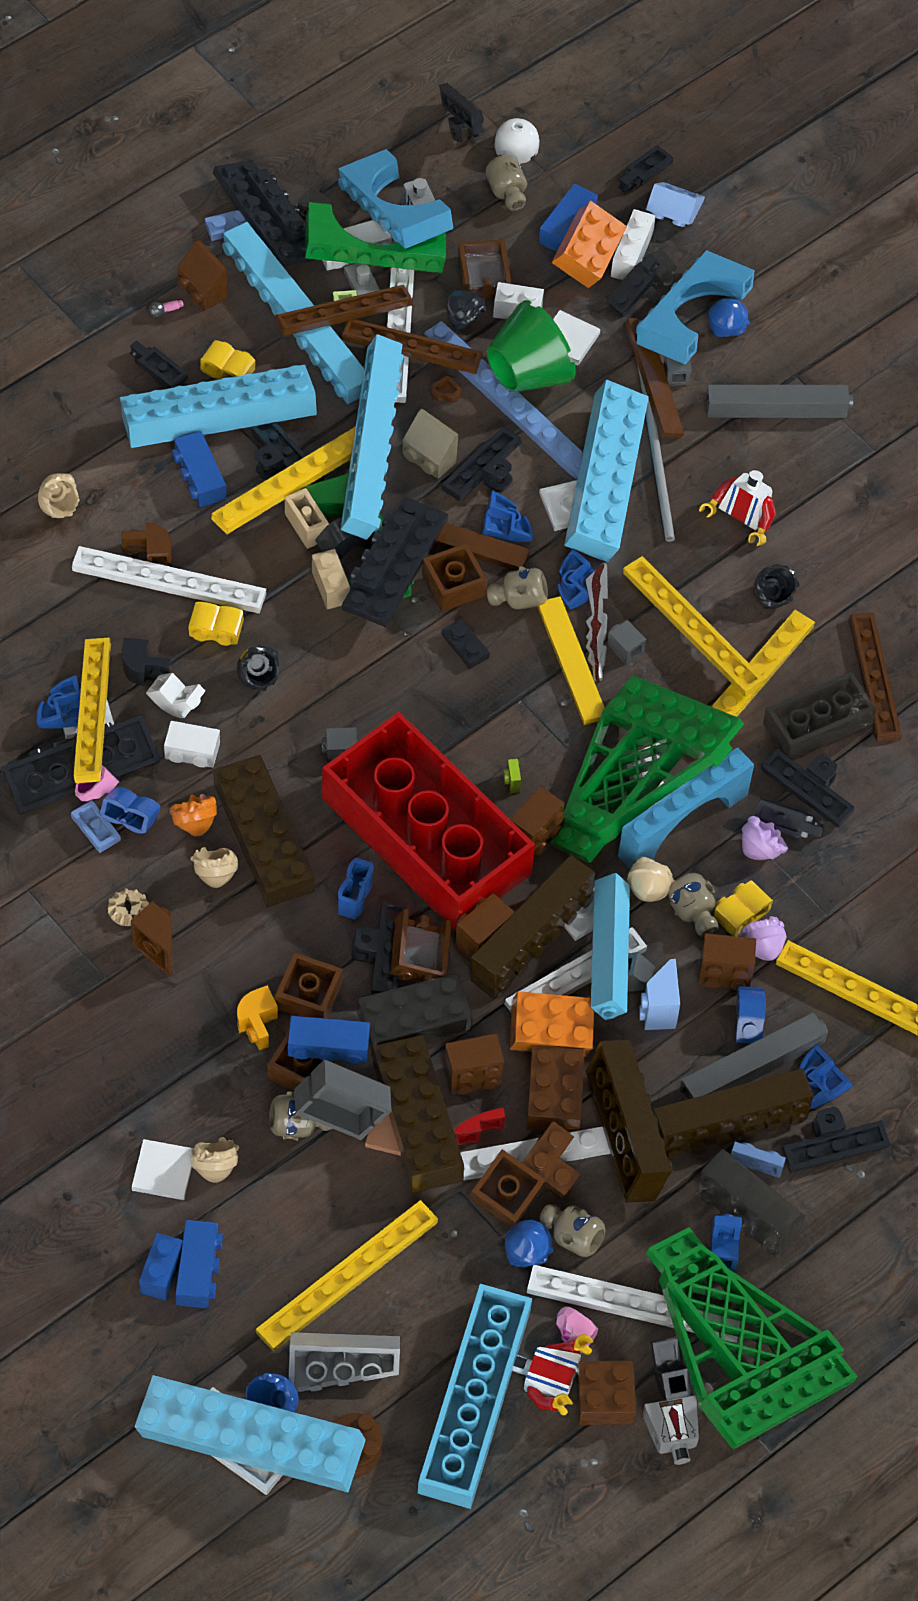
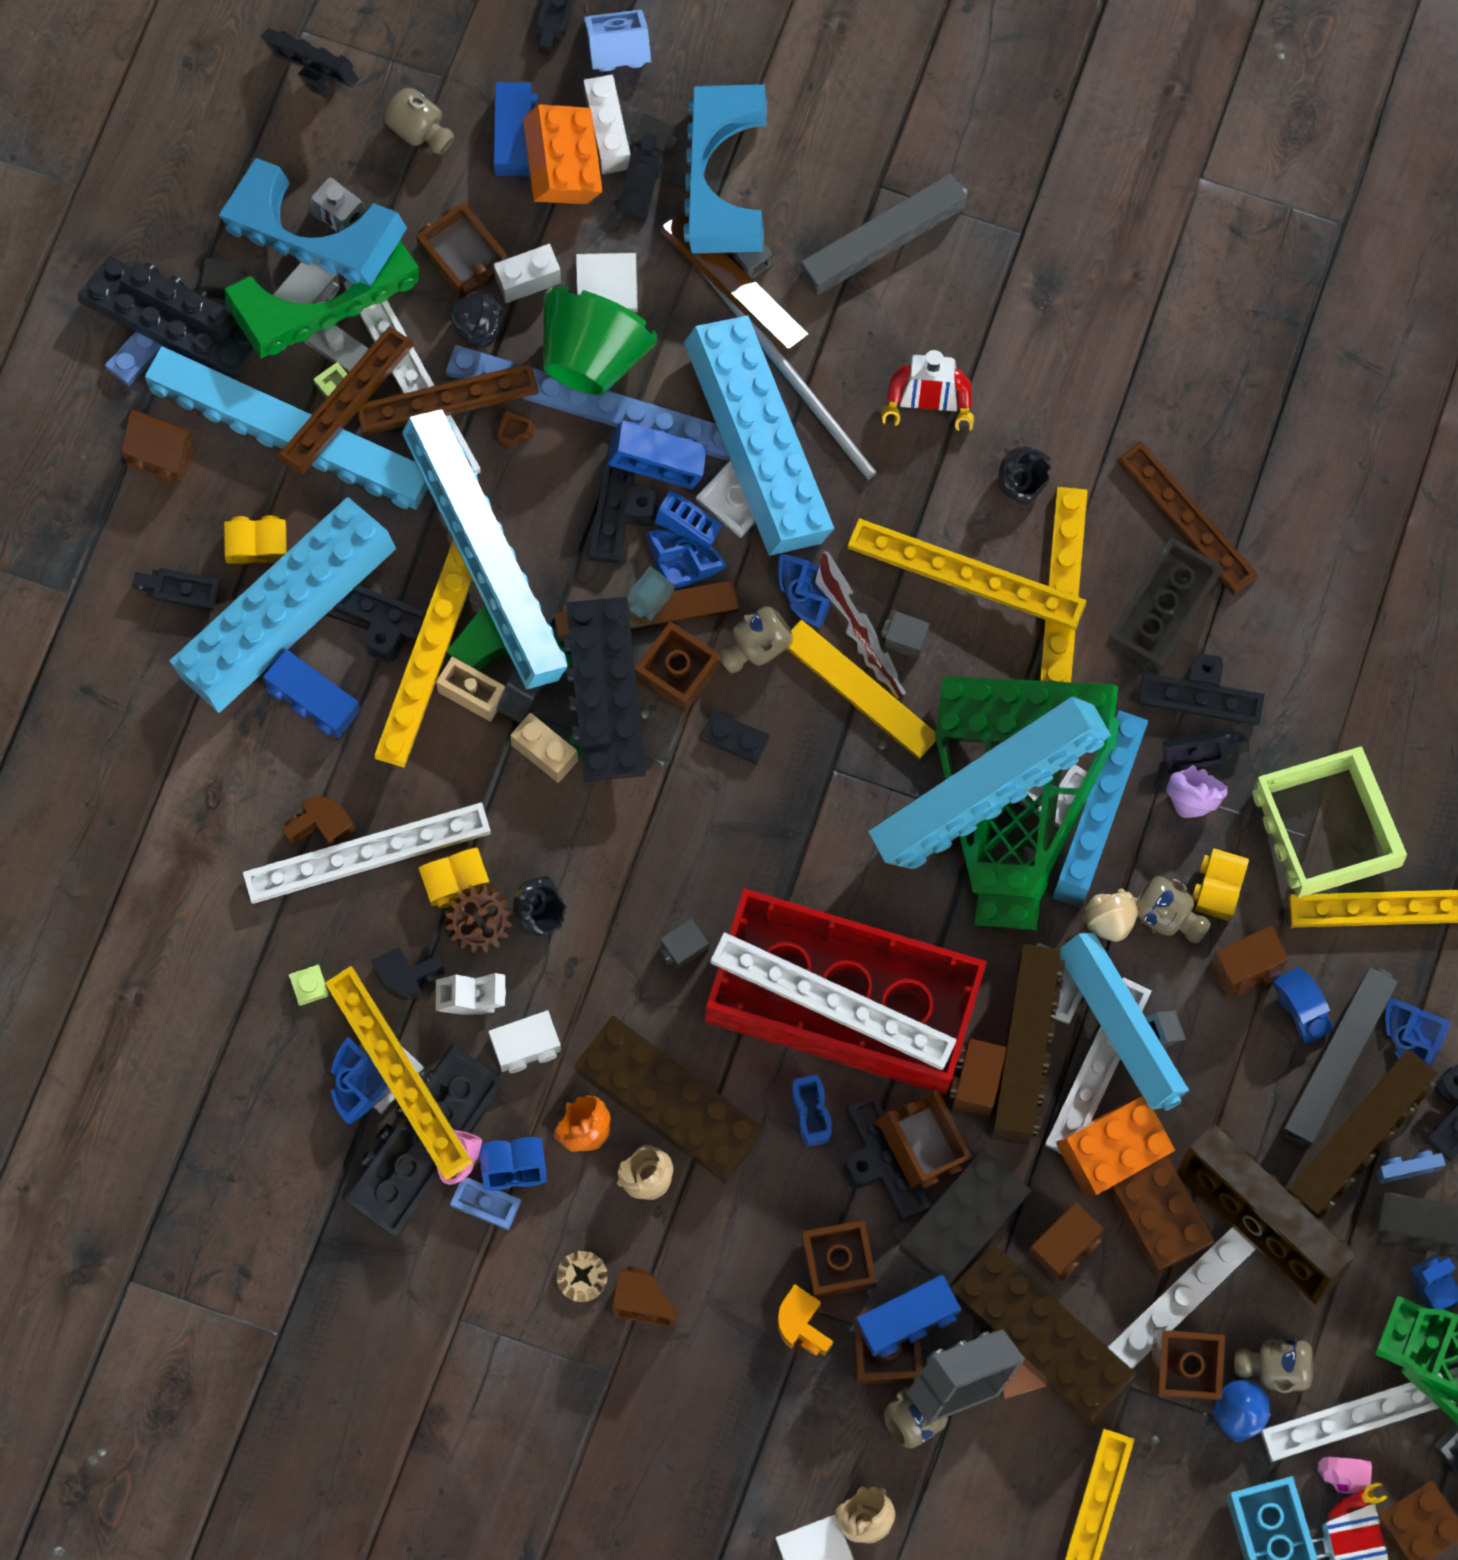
camera: 30 degrees left, 15 degrees up
tan hair [38,473,79,518] -> none
piece [148,300,183,318] -> none
dark tan slope [402,409,458,479] -> none
red slope [454,1108,505,1145] -> none
white cylinder [494,118,539,164] -> none
lime plate [503,759,521,794] -> none
reddish brown brick [510,786,565,857] -> none
reddish brown brick [522,1121,580,1199] -> none
light blue slope [639,959,680,1030] -> none
blue hair [708,298,750,337] -> none
lavender hair [738,916,787,961] -> none
none -> yellowish green plate [289,964,329,1006]
none -> reddish brown gear [444,884,512,953]
none -> brick [608,420,707,489]
none -> clear light blue brick [627,566,674,621]
none -> blue slope [655,490,723,548]
none -> white plate [711,932,957,1071]
none -> medium azure brick [868,697,1111,869]
none -> yellowish green window [1252,746,1407,898]

